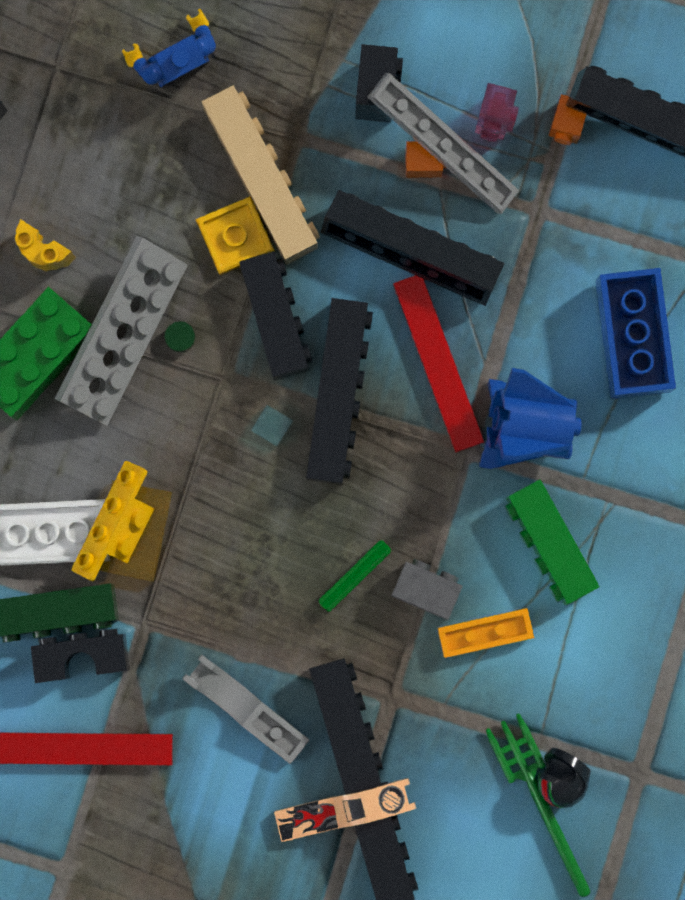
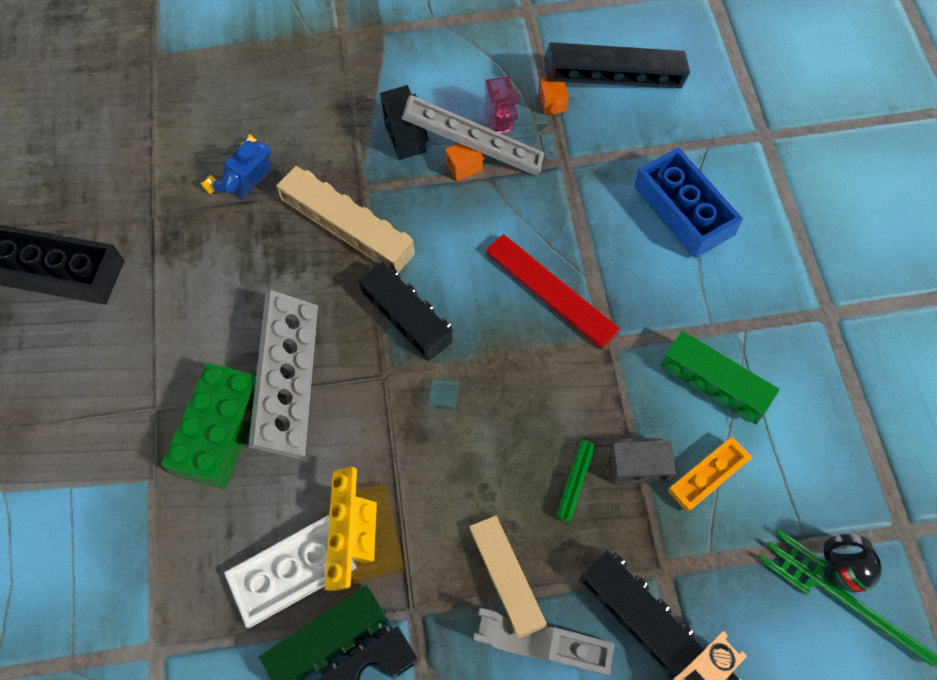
camera: 25 degrees left, 20 degrees down
yellow cylinder [15,219,76,271] -> none
dark green tile [165,321,196,353] -> none
yellow tile [195,196,274,276] -> none
black brick [306,298,373,485] -> none
black brick [320,190,505,306] -> none
blue brick [479,368,582,469] -> none
none -> tan tile [469,516,547,639]

